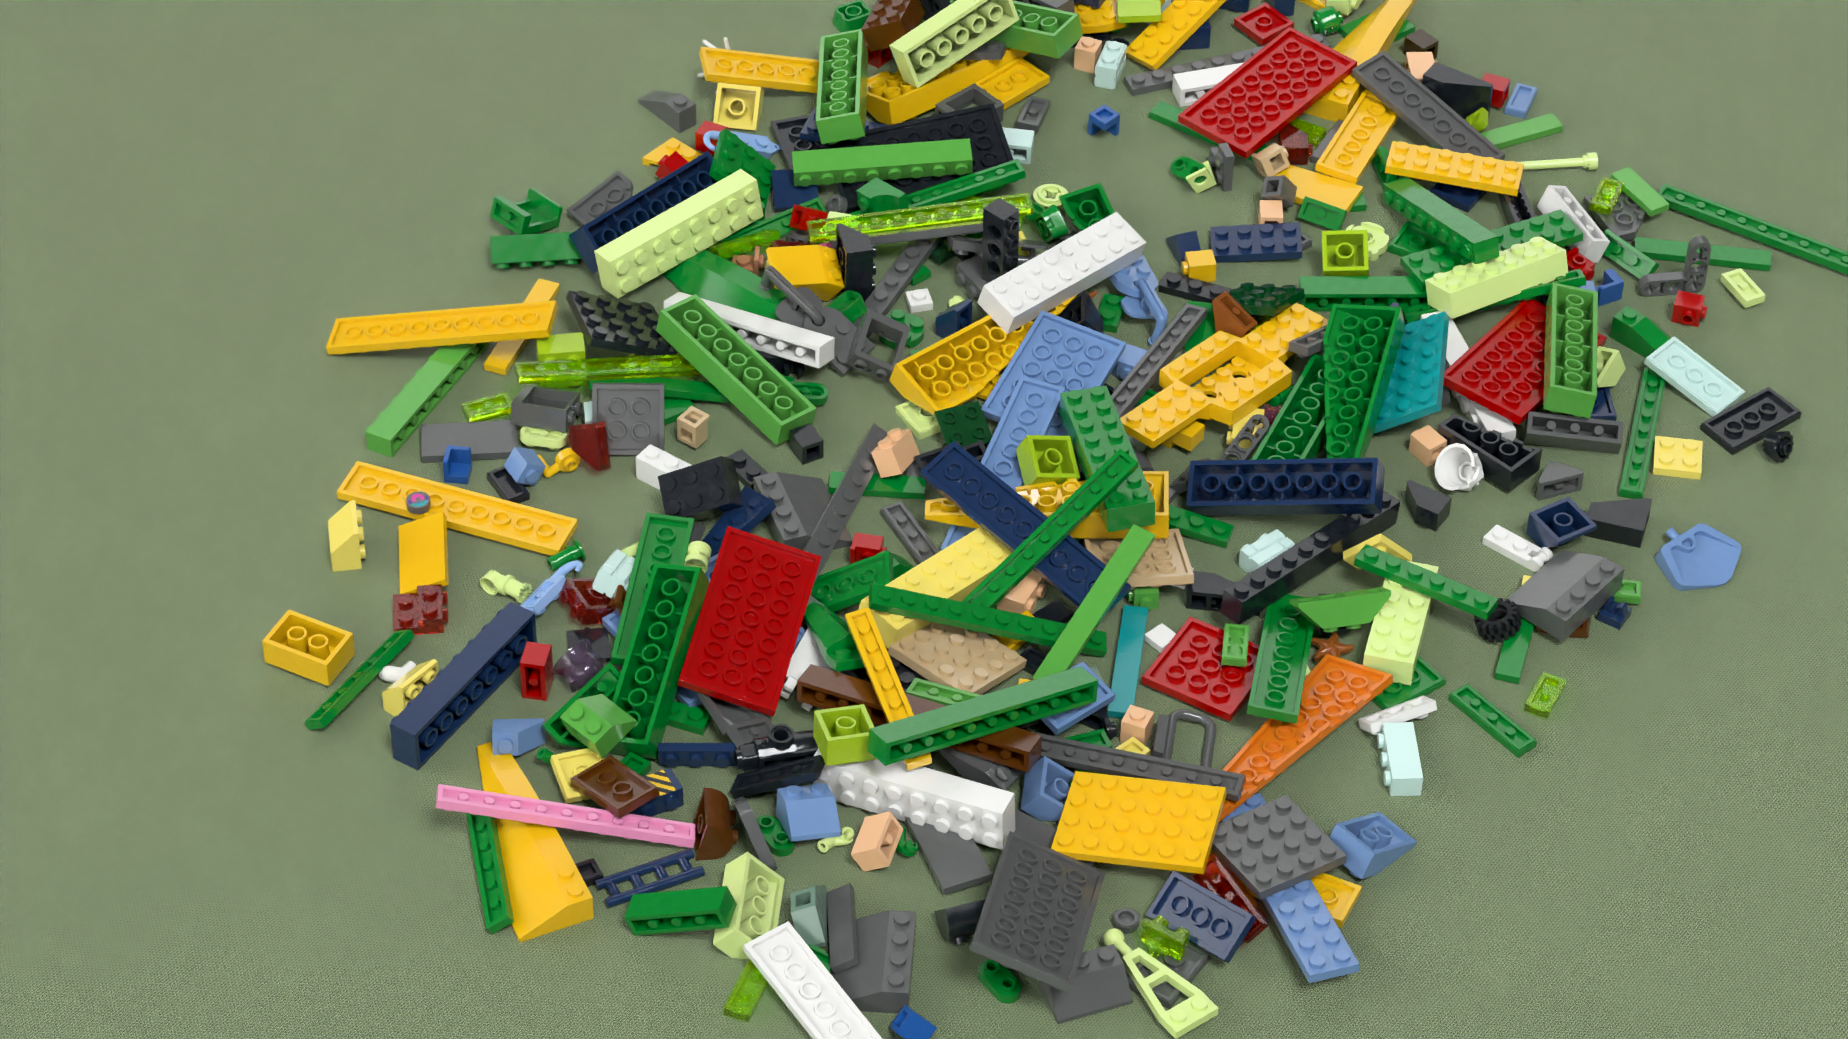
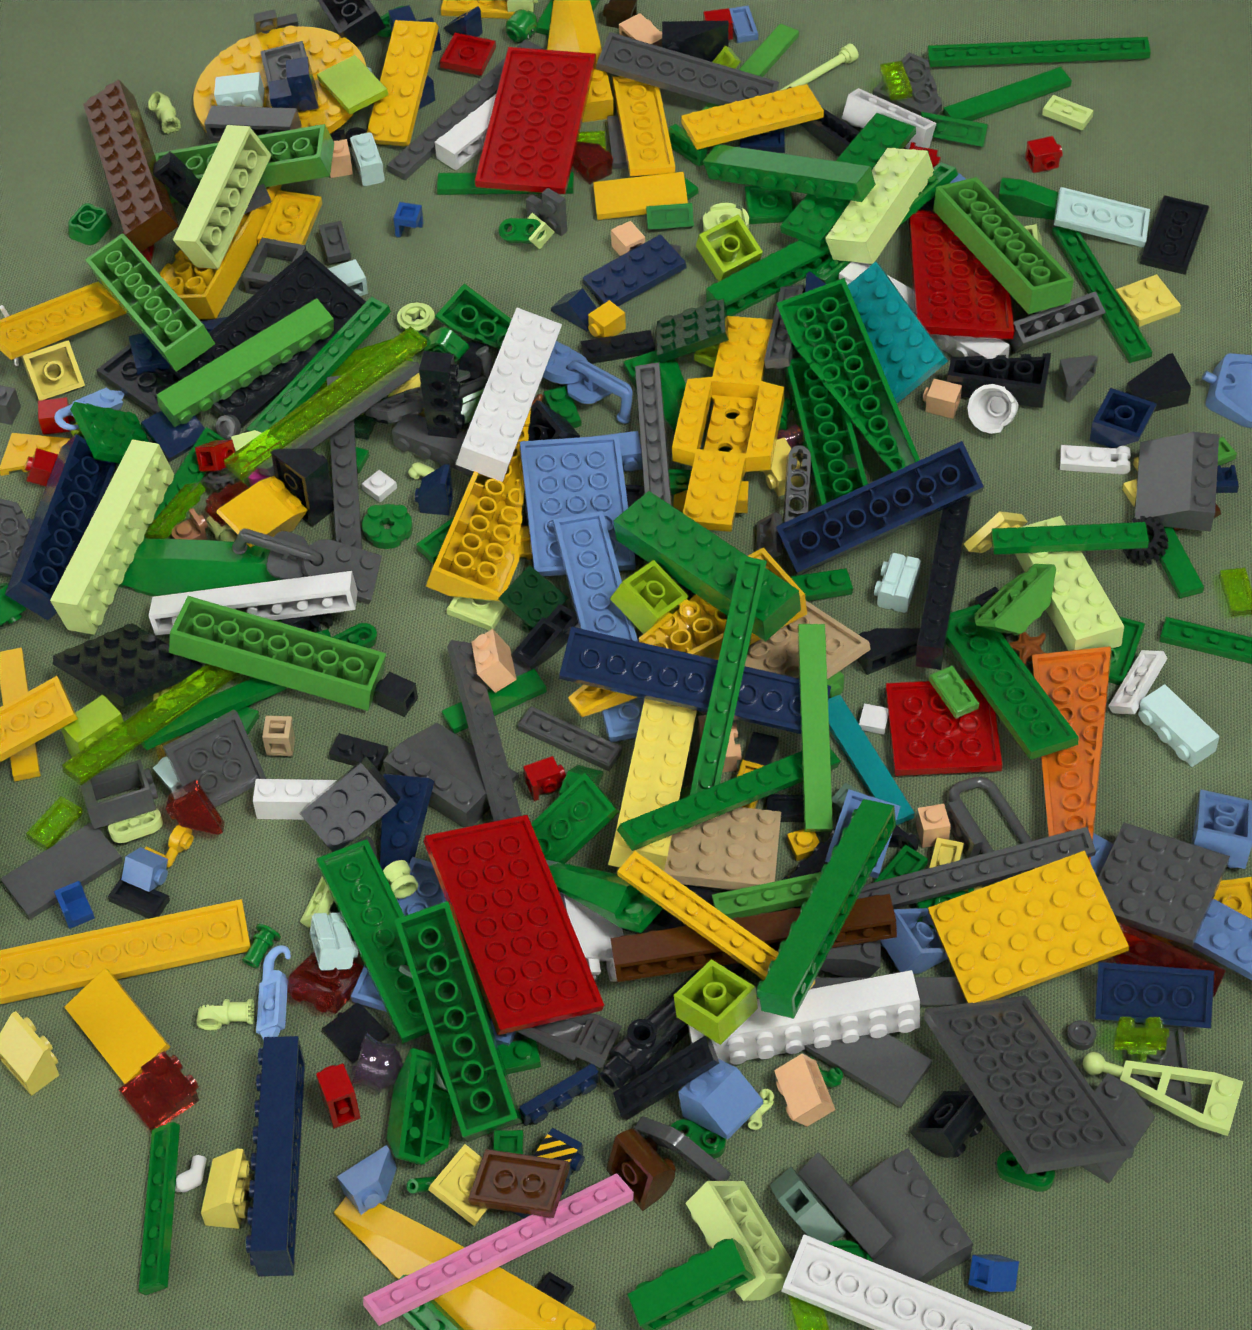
camera: 30 degrees left, 10 degrees up
yellow brick [262,609,355,686] -> none
dark grey tile [406,491,431,514] -> none
bright green slope [560,694,638,759] -> none
dark blue bar [594,848,705,909] -> none
reddish brown slope [608,585,627,616] -> none
green piece [827,290,868,324] -> none
dark grey window [846,309,911,382] -> none
green arch [856,177,909,216] -> none
dark orange slope [1212,291,1258,338] -> none
tan brick [1251,143,1290,177] -> none
dark grey brick [1261,175,1297,208] -> none
black slope [1405,480,1452,532] -> none
blue panel [1595,268,1624,307] -> none
bright green tile [1610,167,1670,217] -> none
dark grey beam [1638,236,1711,297] -> none
black piece [1762,431,1794,463] -> none

